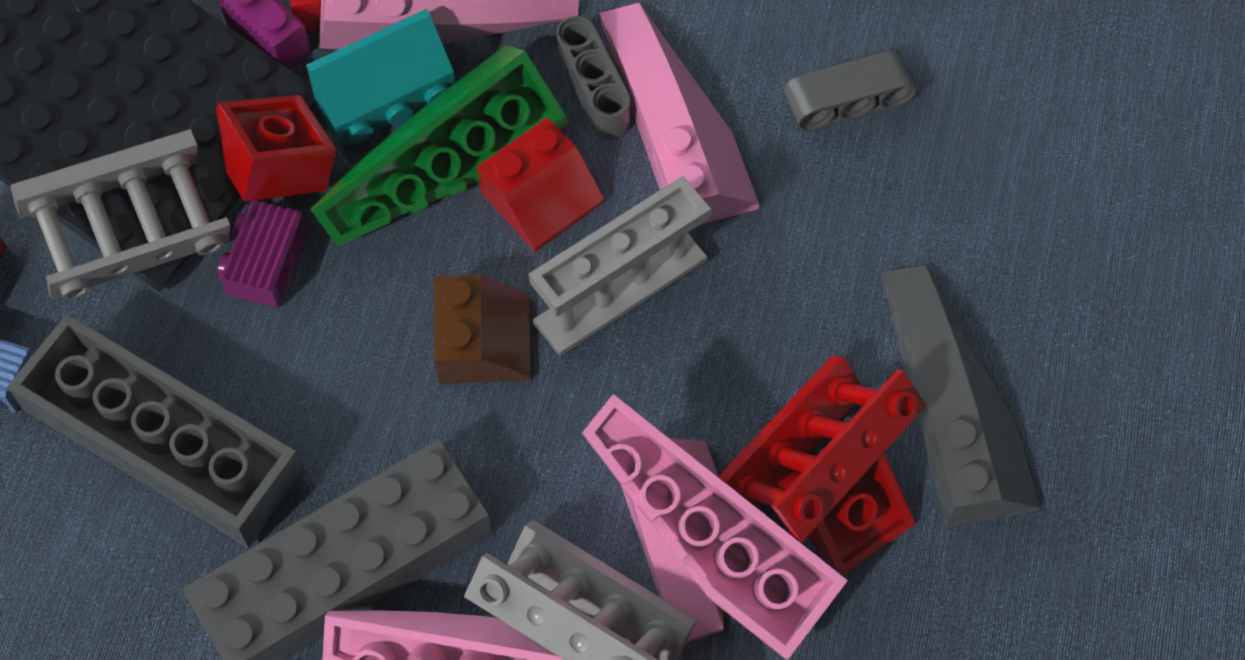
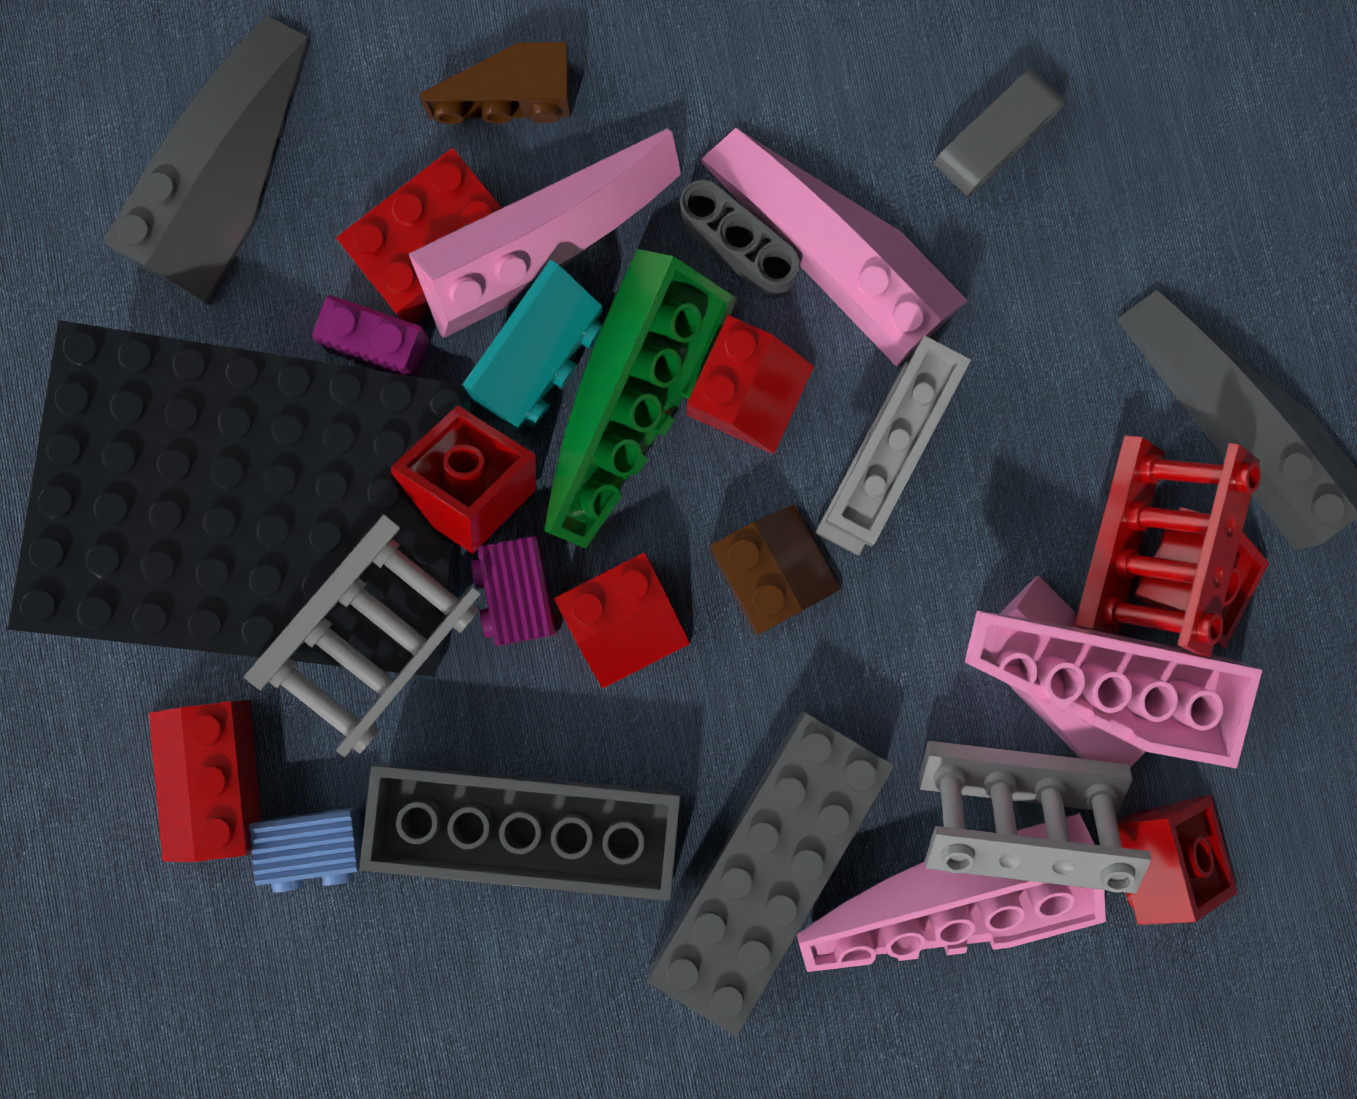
camera: 25 degrees left, 20 degrees up
none -> red slope [554,552,690,689]

